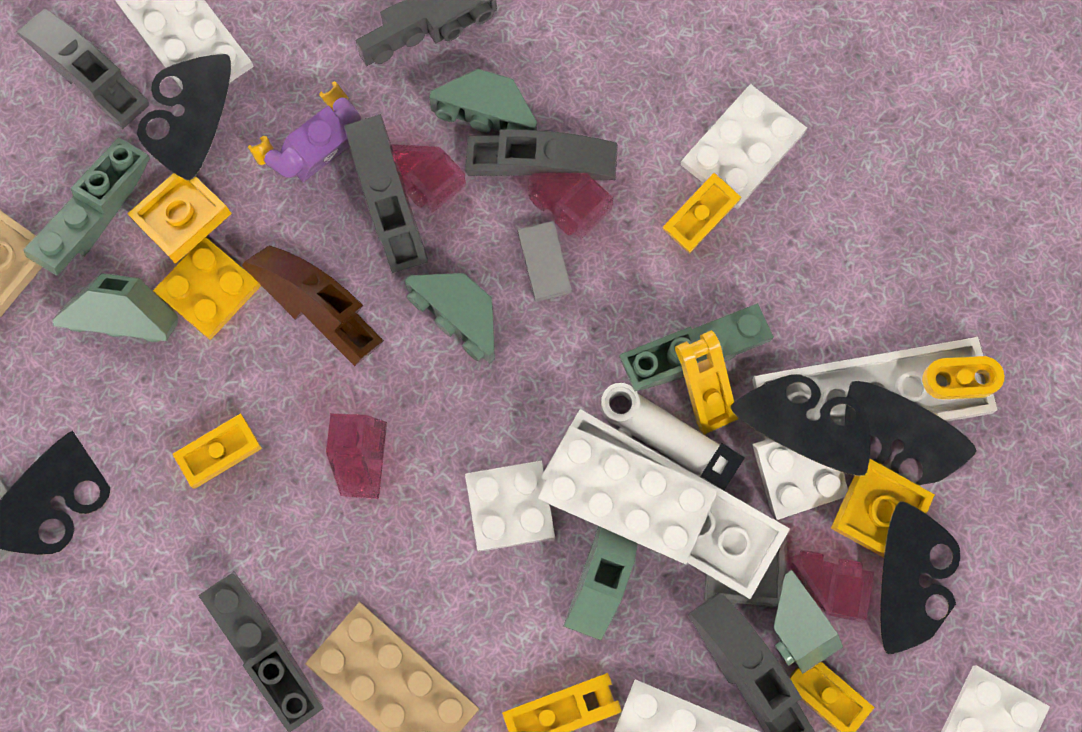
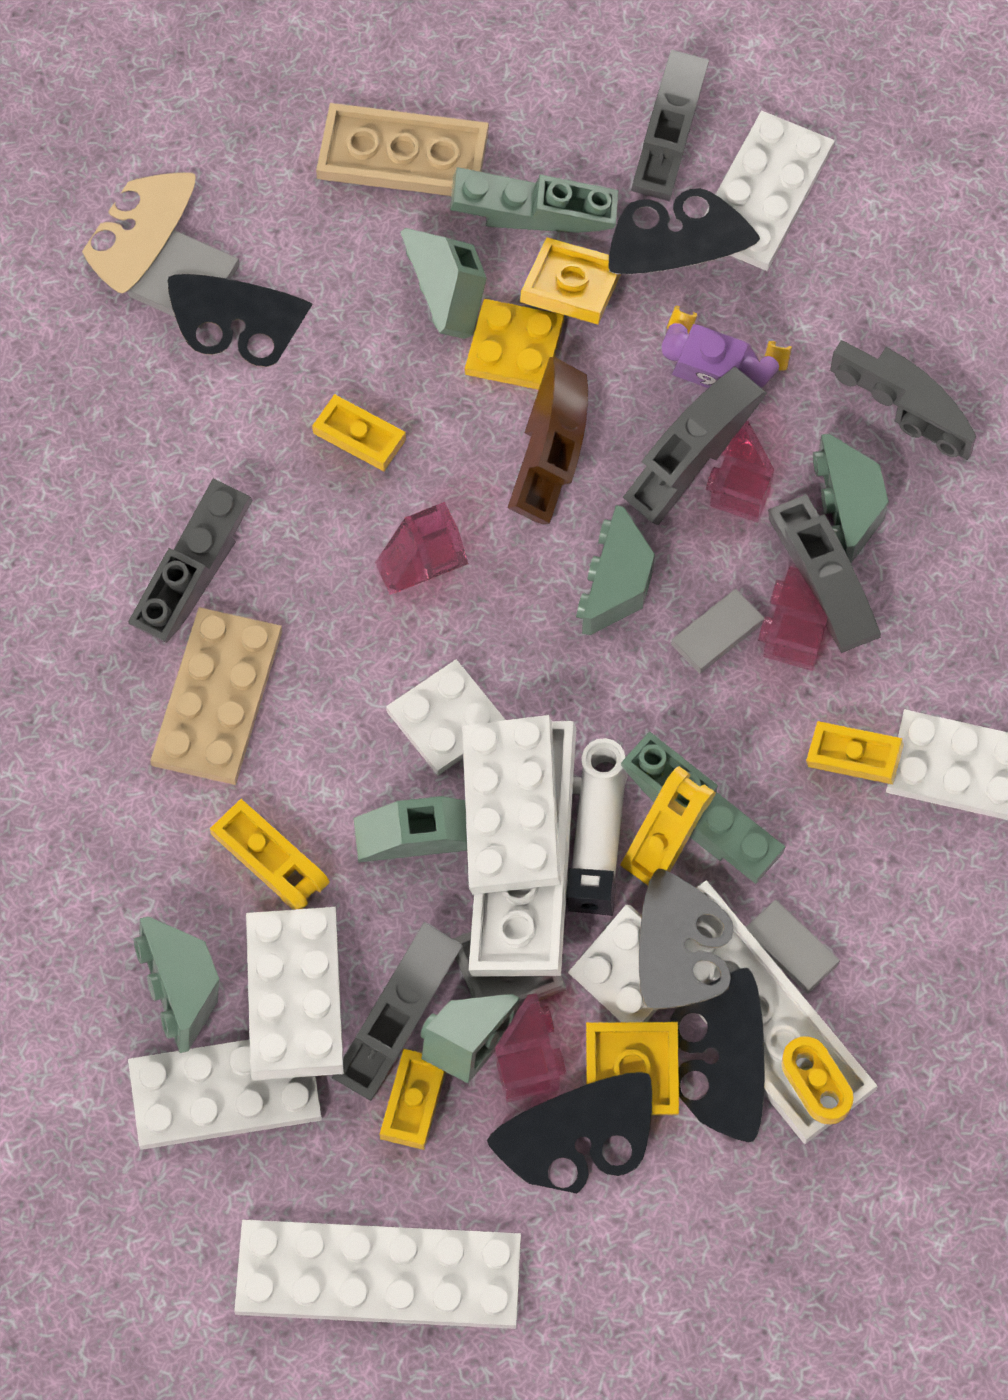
camera: 65 degrees right, 10 degrees down
none -> light grey tile [746,899,840,994]

